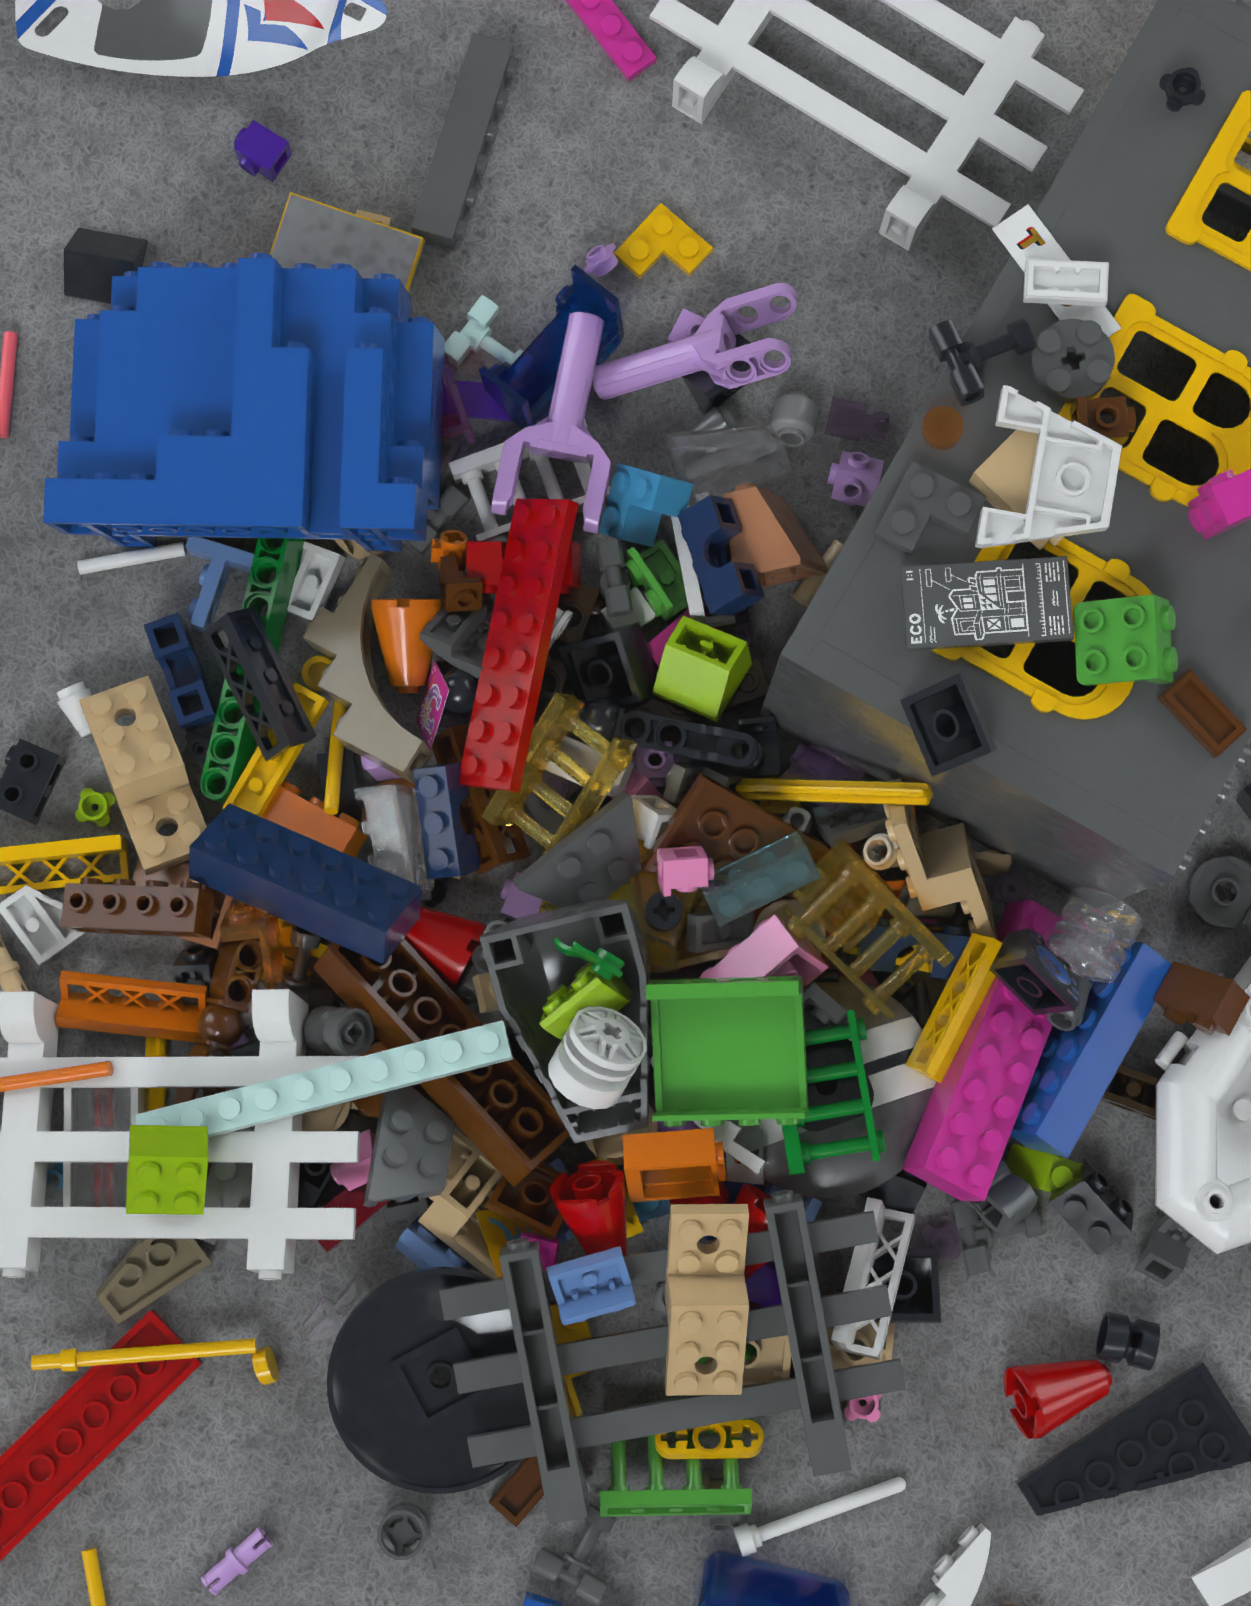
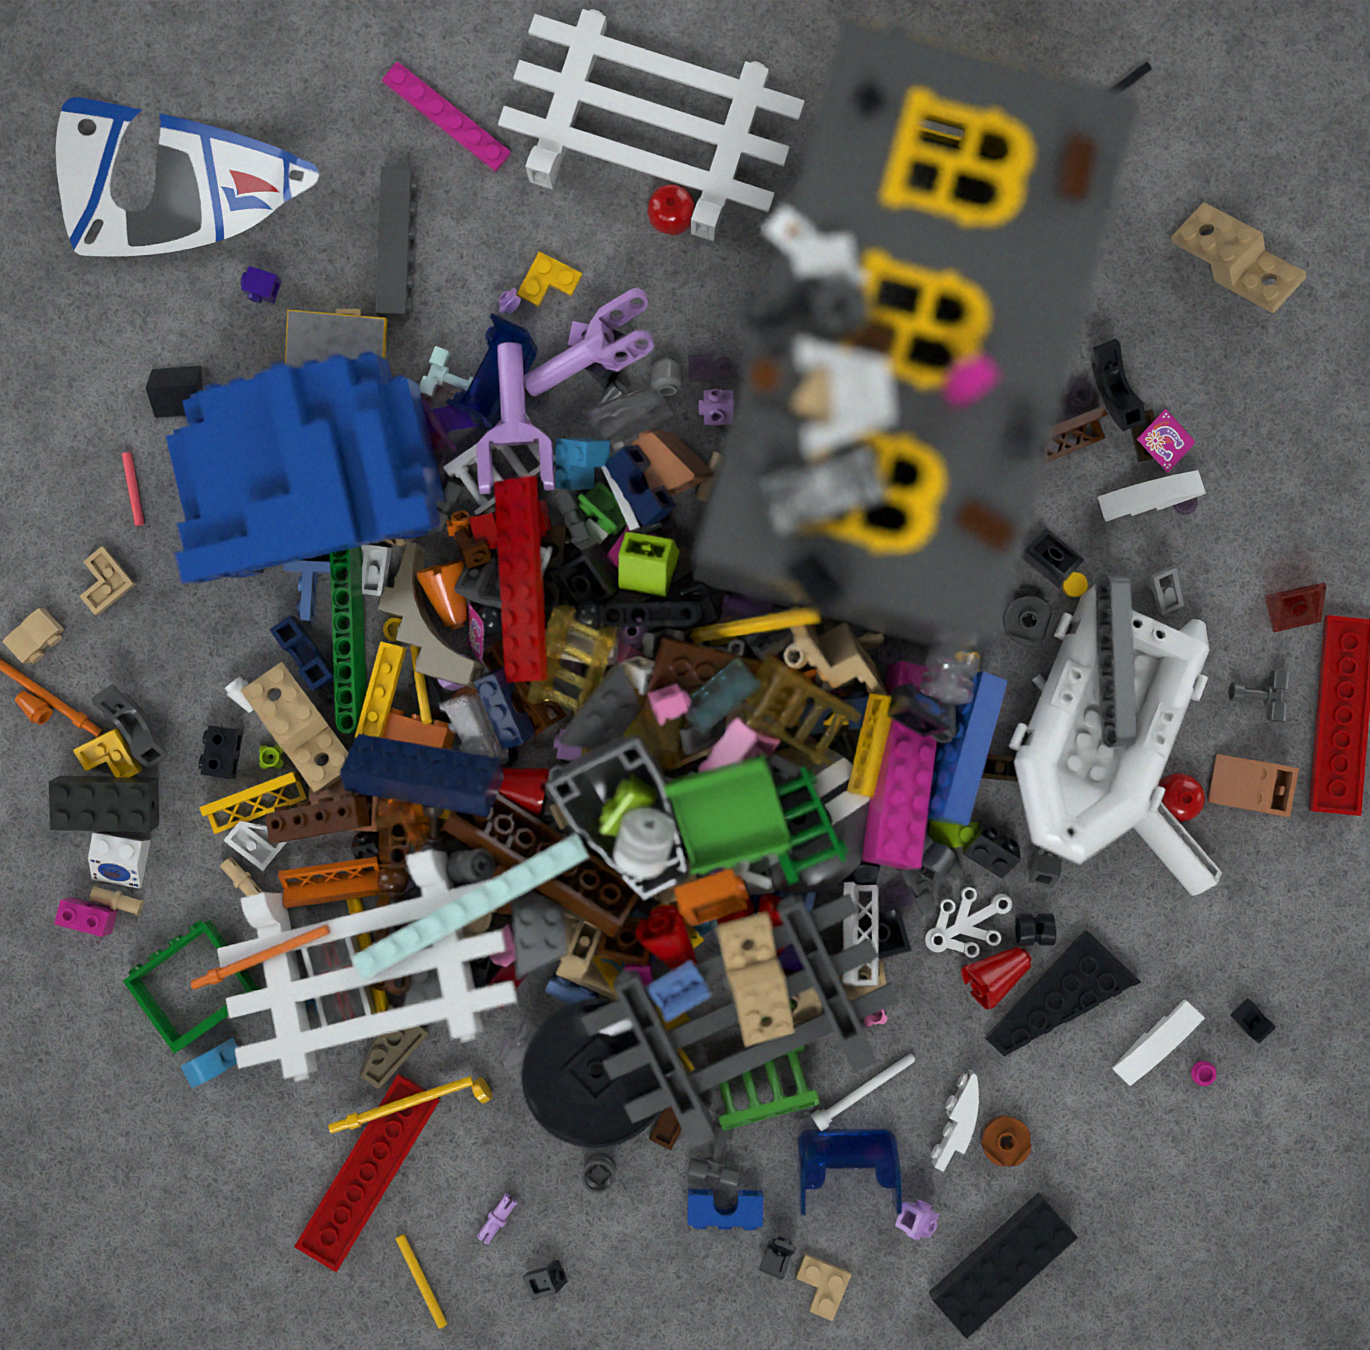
camera: 15 degrees left, 5 degrees up
white bar [77,542,186,575] -> none
lime piece [126,1125,208,1215] -> none
black fence [203,607,317,761] -> none
green plate [554,937,625,981] -> none
black wheel [645,892,683,933] -> none
yellow beam [655,1419,764,1460] -> none
bright green bracket [1074,594,1178,686] -> none
reddish brown brick [1153,961,1250,1036] -> none
none -> red cylinder [647,184,695,235]
none -> white plant [925,887,1012,958]

